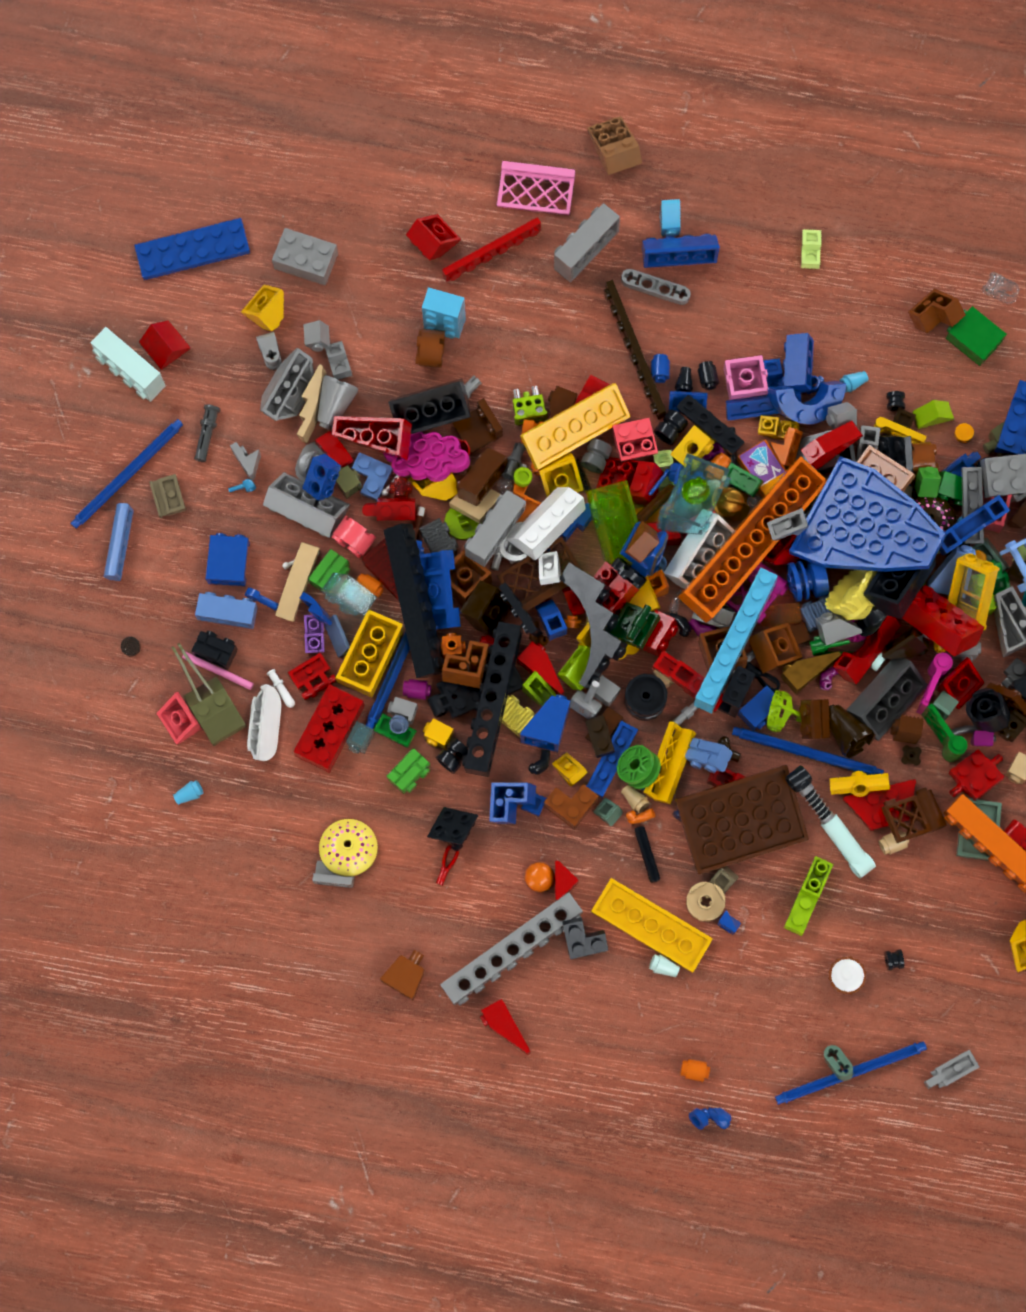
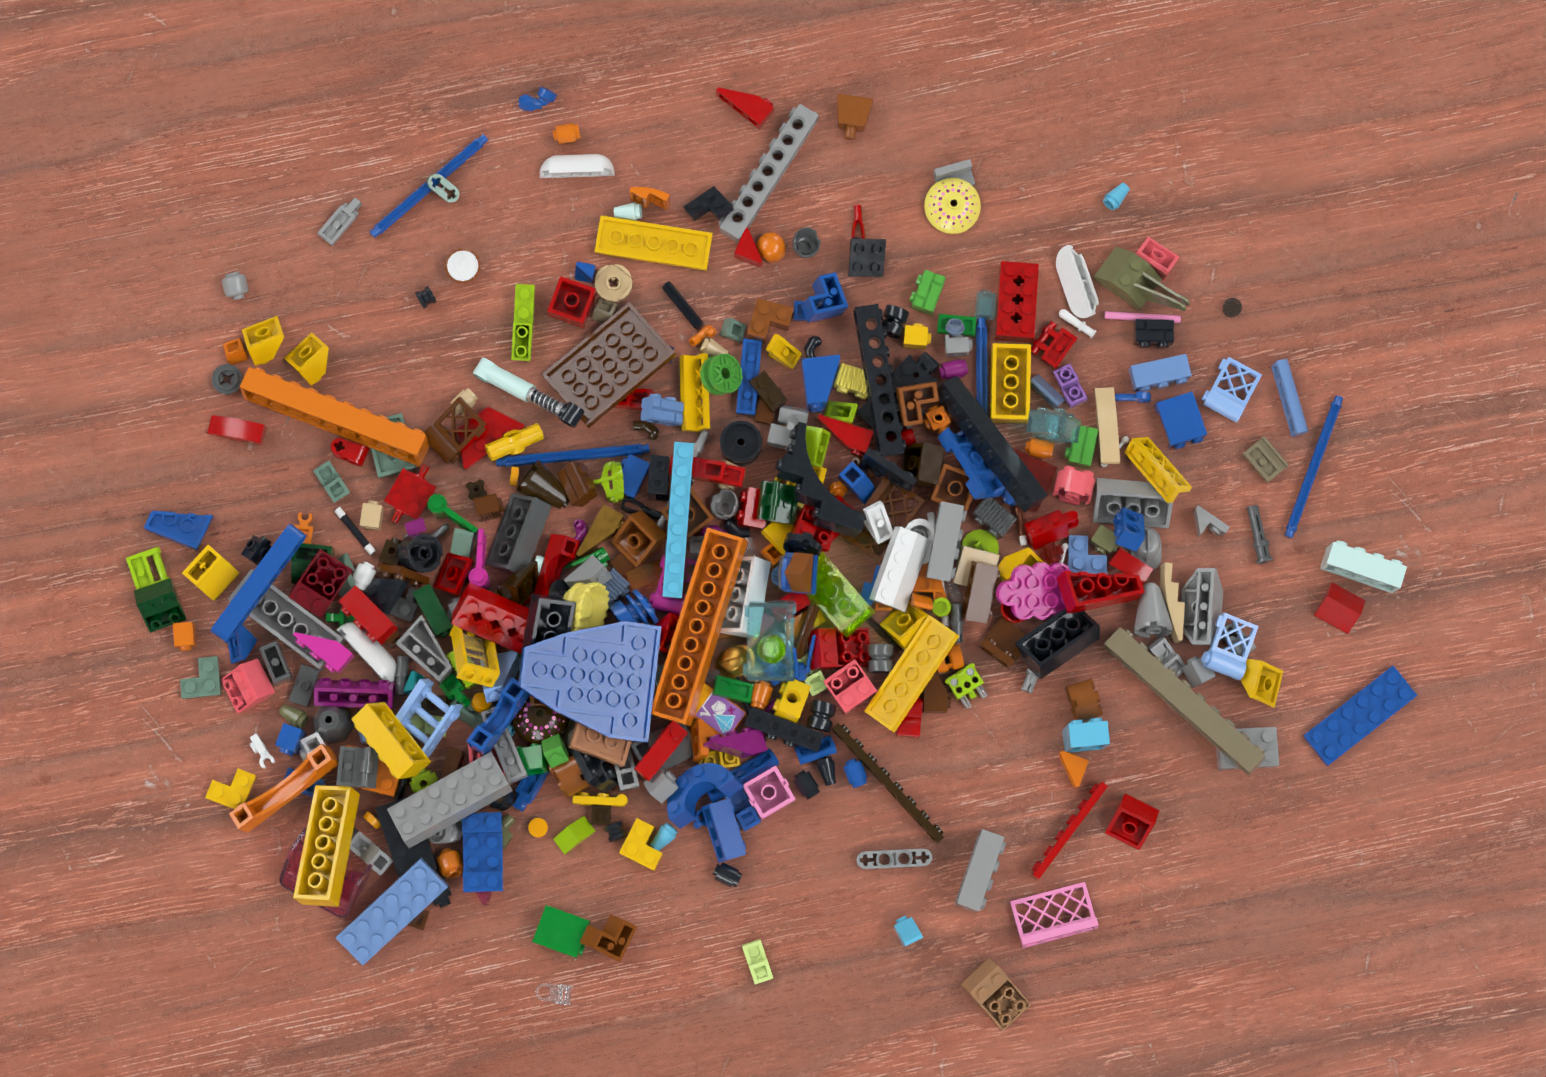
camera: 150 degrees right, 5 degrees up
dark azure hand [228,479,256,492] -> none
blue slope [300,592,332,626] -> none
blue slope [642,234,719,268] -> none
light grey slope [767,508,809,541] -> none
none -> dark green slope [412,584,453,638]
none -> light orange tile [509,466,519,486]
none -> white brick [540,154,615,178]
none -> red brick [547,276,597,328]
none -> yellow brick [619,818,663,871]
none -> orange slope [629,187,671,211]
none -> magenta slope [703,727,767,758]
none -> light grey hair [710,489,739,520]
none -> black brick [712,862,742,888]
none -> dark grey hair [792,227,821,259]
none -> orange slope [910,592,933,611]
none -> orange slope [1058,751,1089,789]
none -> dark tan brick [1104,627,1265,776]
none -> yellow fence [1124,437,1192,503]
none -> light blue piece [1201,357,1262,423]
none -> light blue piece [1201,613,1259,680]

